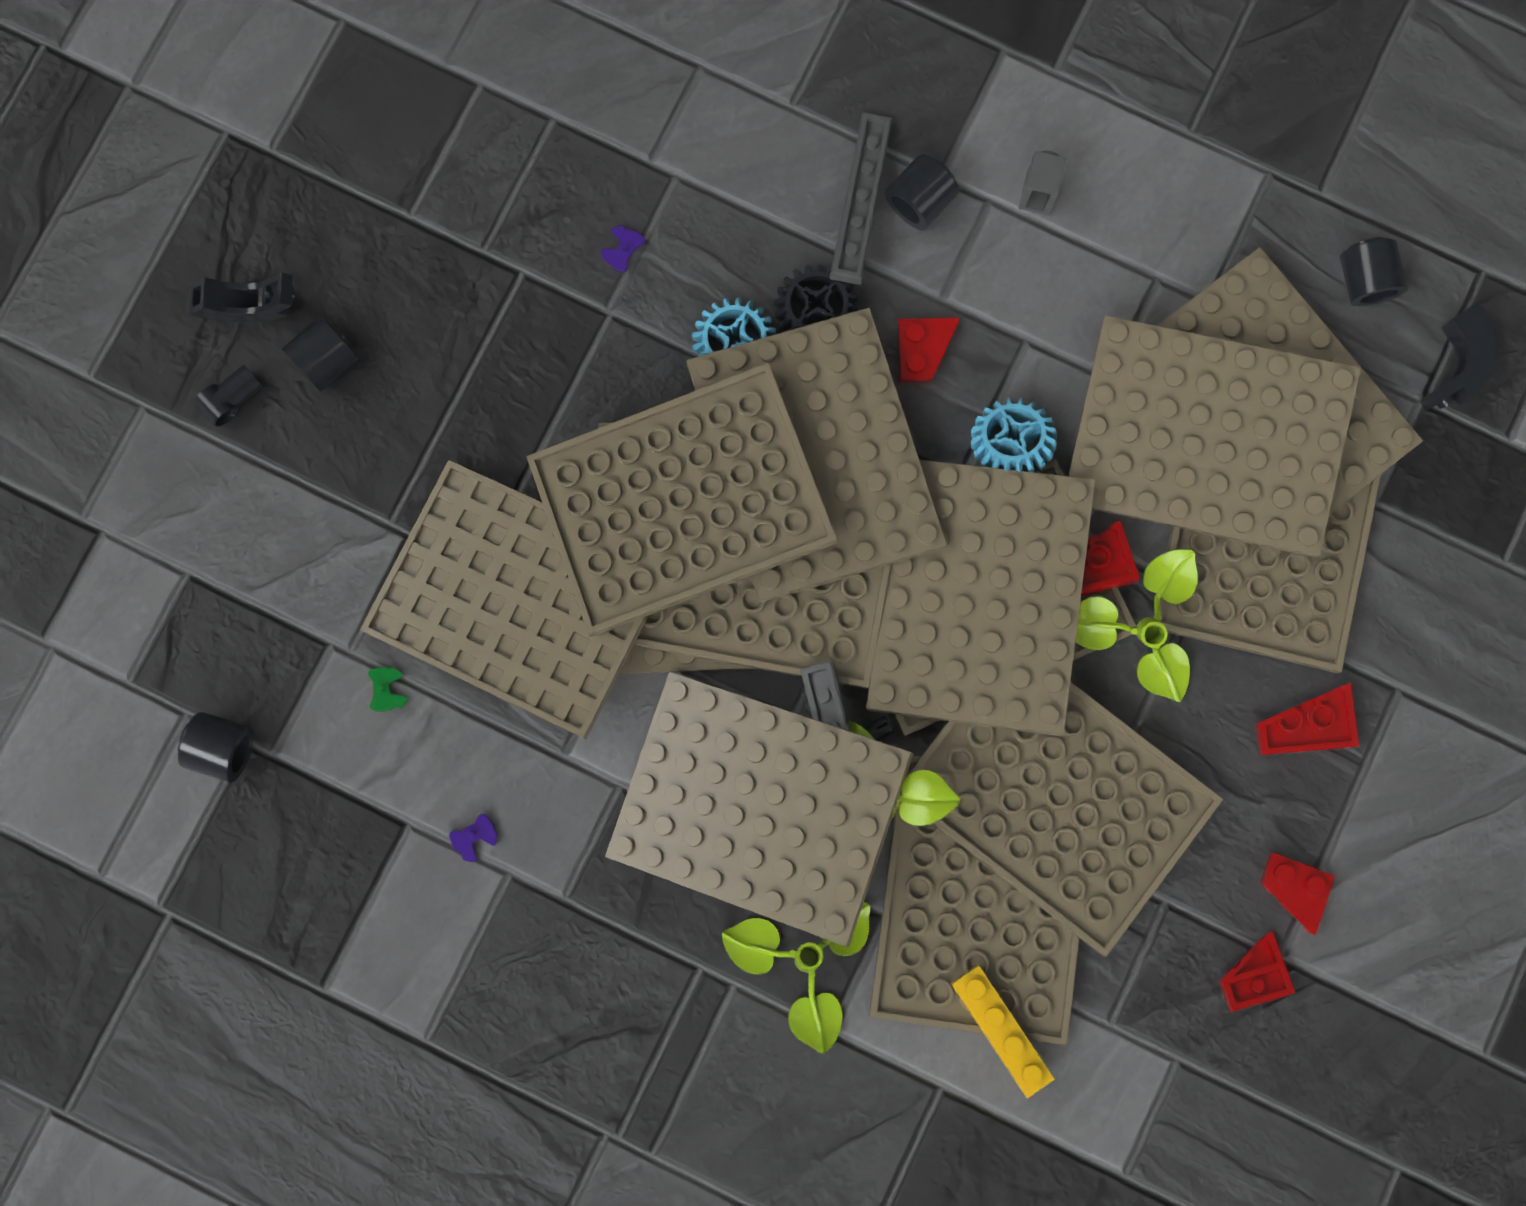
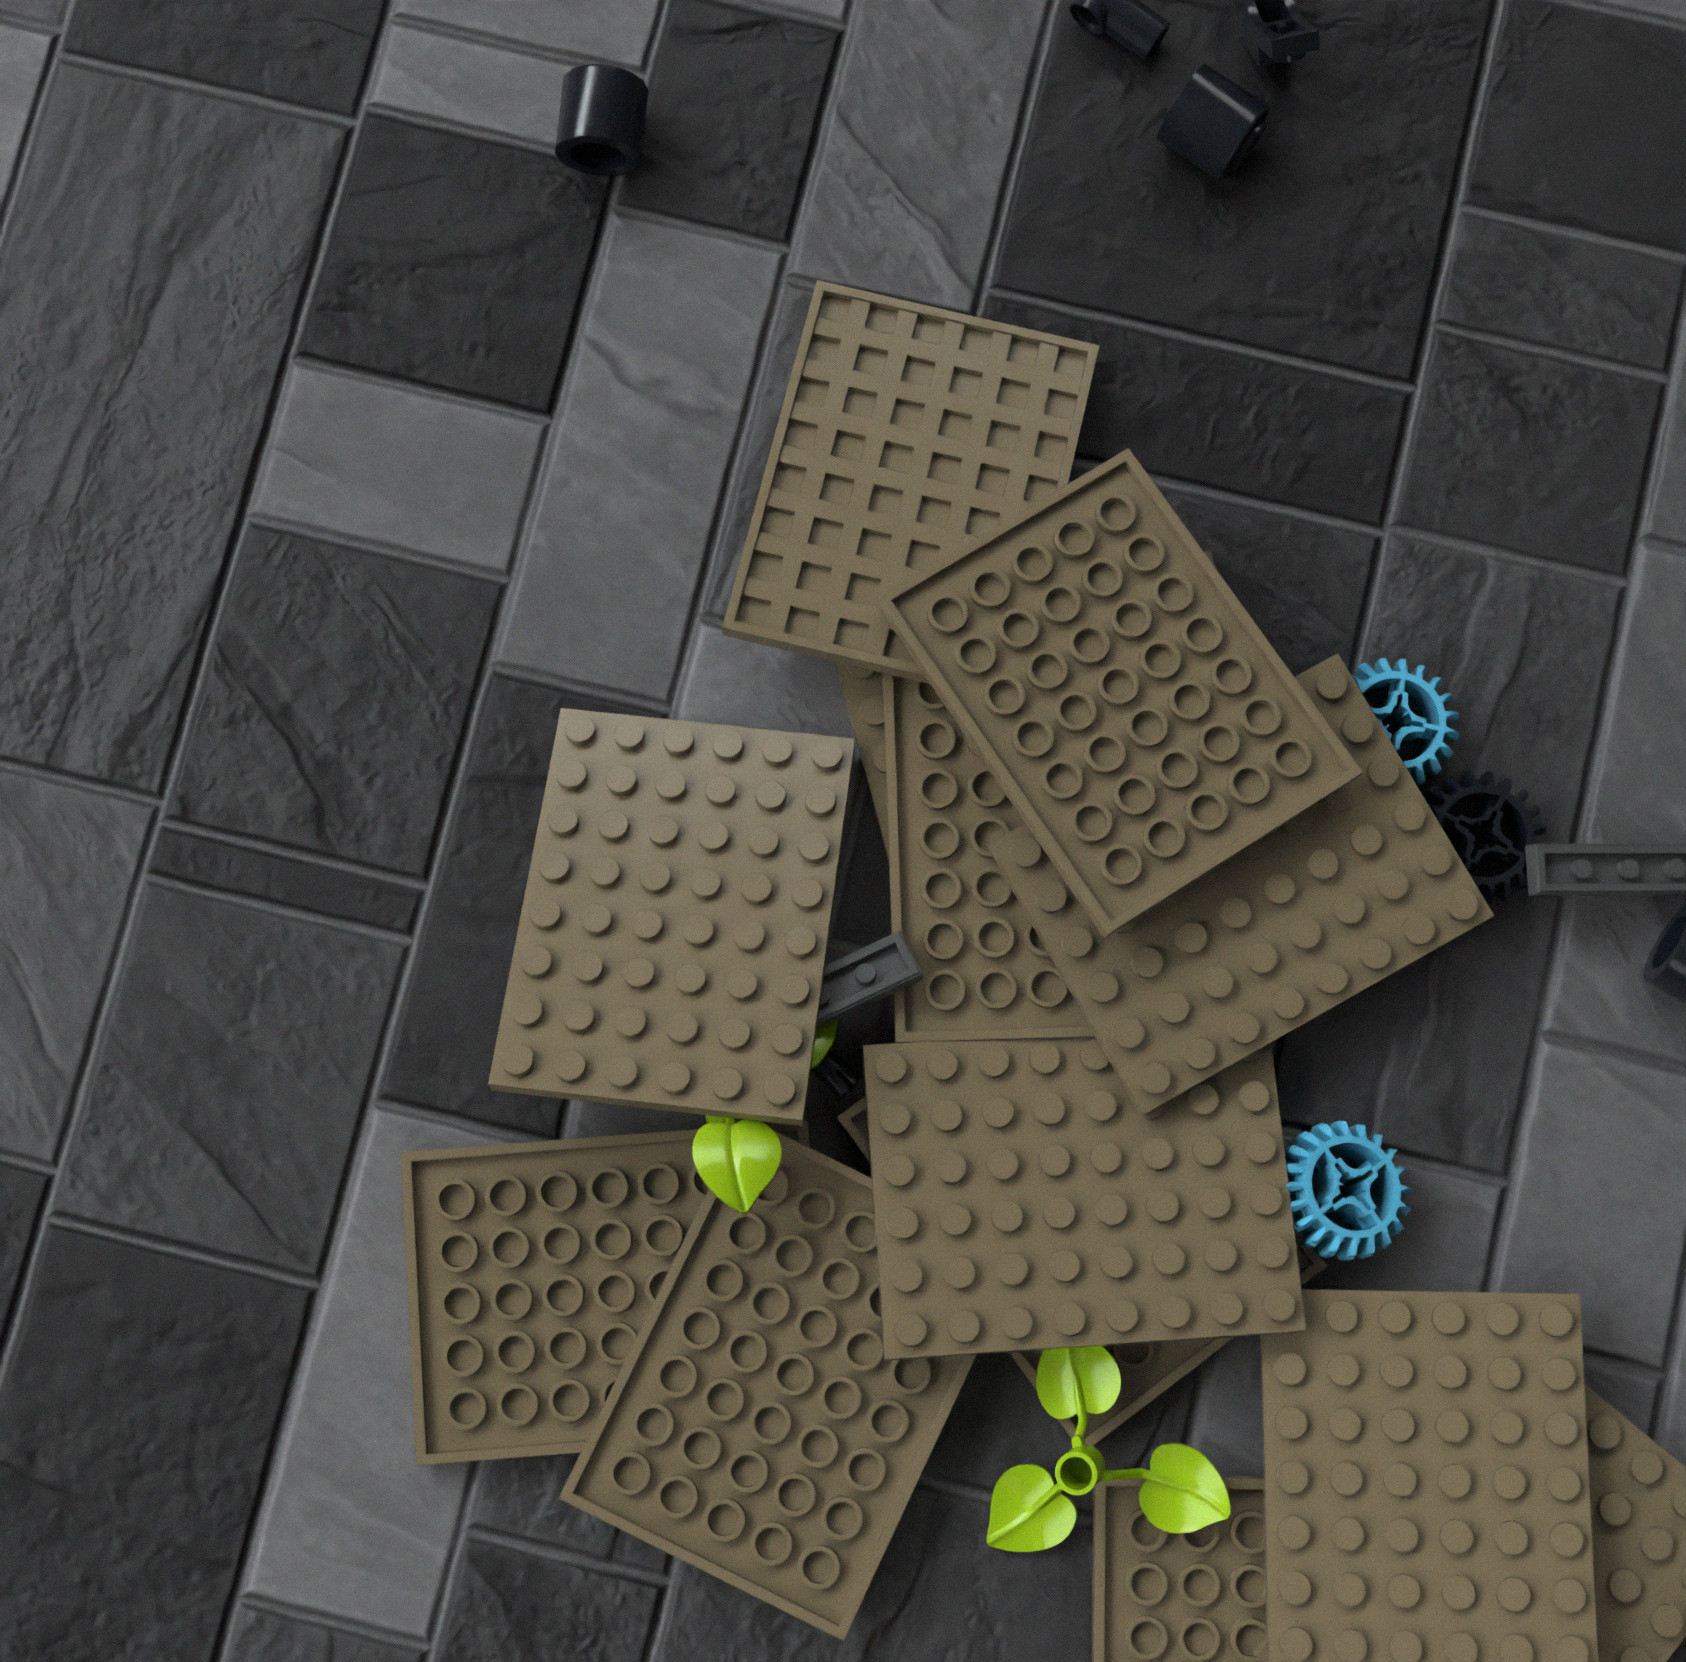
camera: 80 degrees right, 0 degrees up
green piece [368,667,408,712] -> none
dark purple piece [449,813,497,862] -> none
dark purple piece [601,225,646,272] -> none
lime plant [722,902,870,1053] -> none
red wing [898,318,959,383] -> none
yellow plate [950,965,1055,1098] -> none
red wing [1081,520,1140,596] -> none

